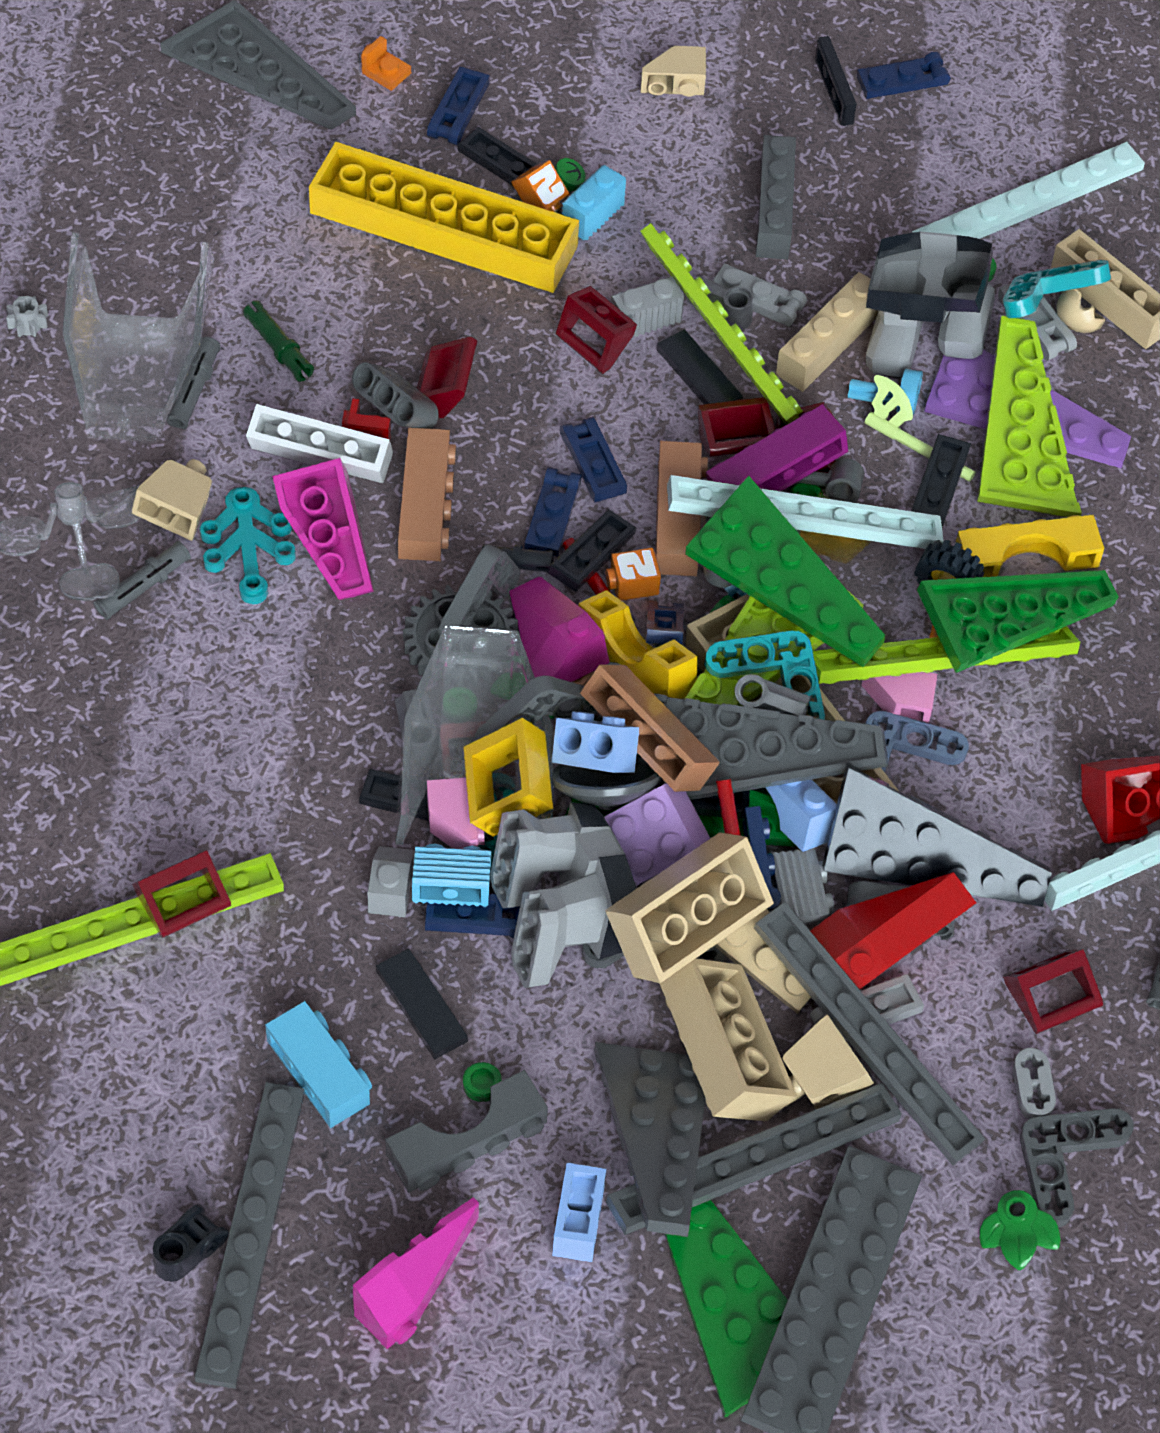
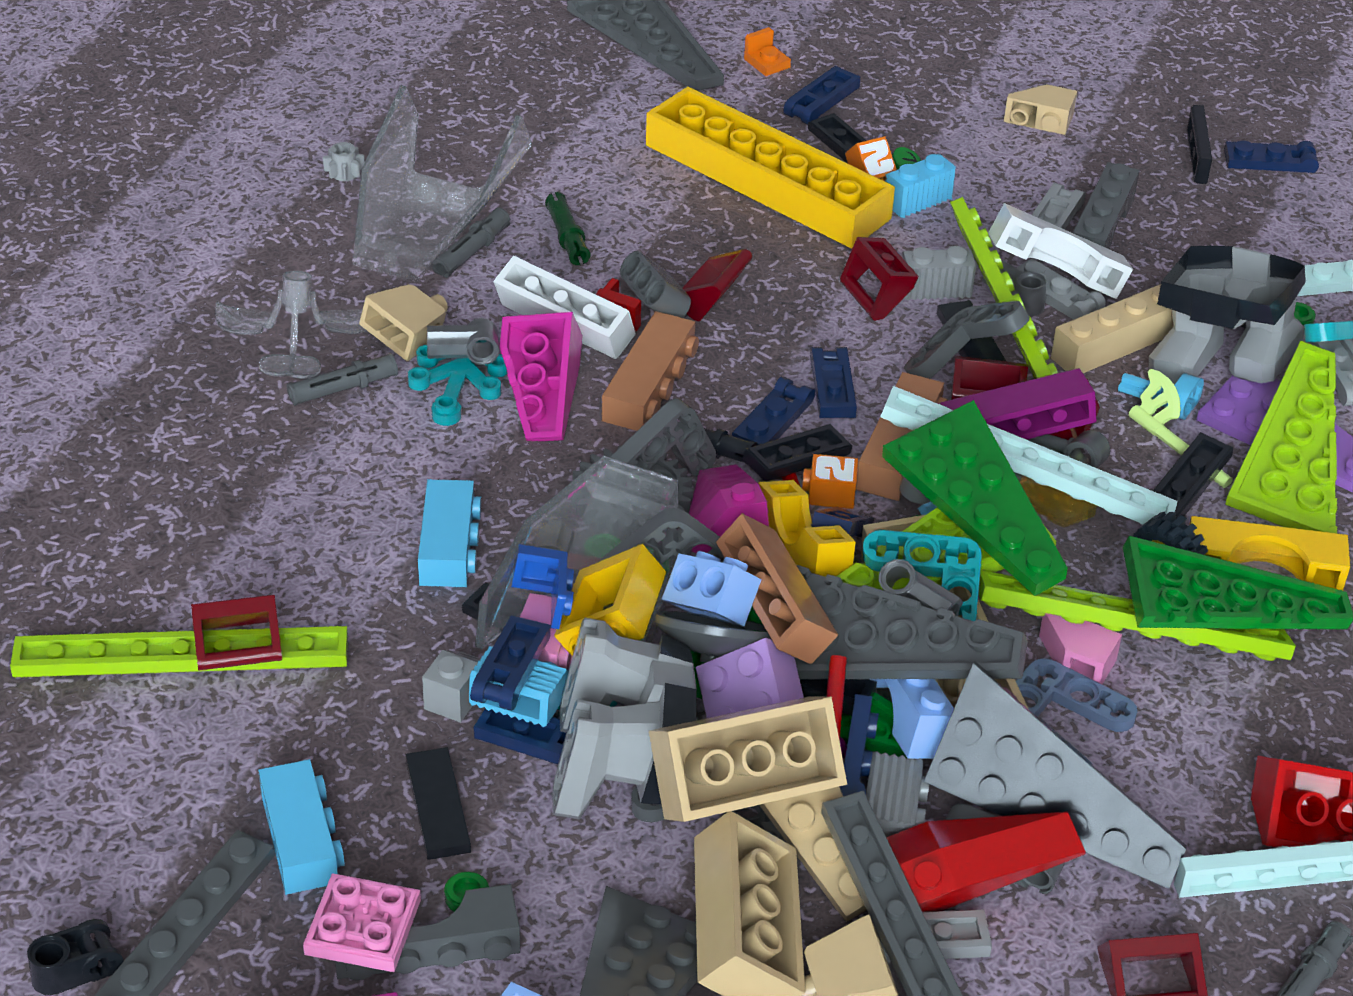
camera: 20 degrees right, 15 degrees down
none -> bright pink tile [303,873,421,972]
none -> medium azure brick [418,479,481,587]
none -> flat silver piece [427,318,499,365]
none -> dark blue plate [470,615,551,711]
none -> blue bracket [511,544,574,630]
none -> dark grey beam [904,301,1030,379]
none -> white arch [988,203,1133,299]
none -> light grey plate [1032,183,1086,230]

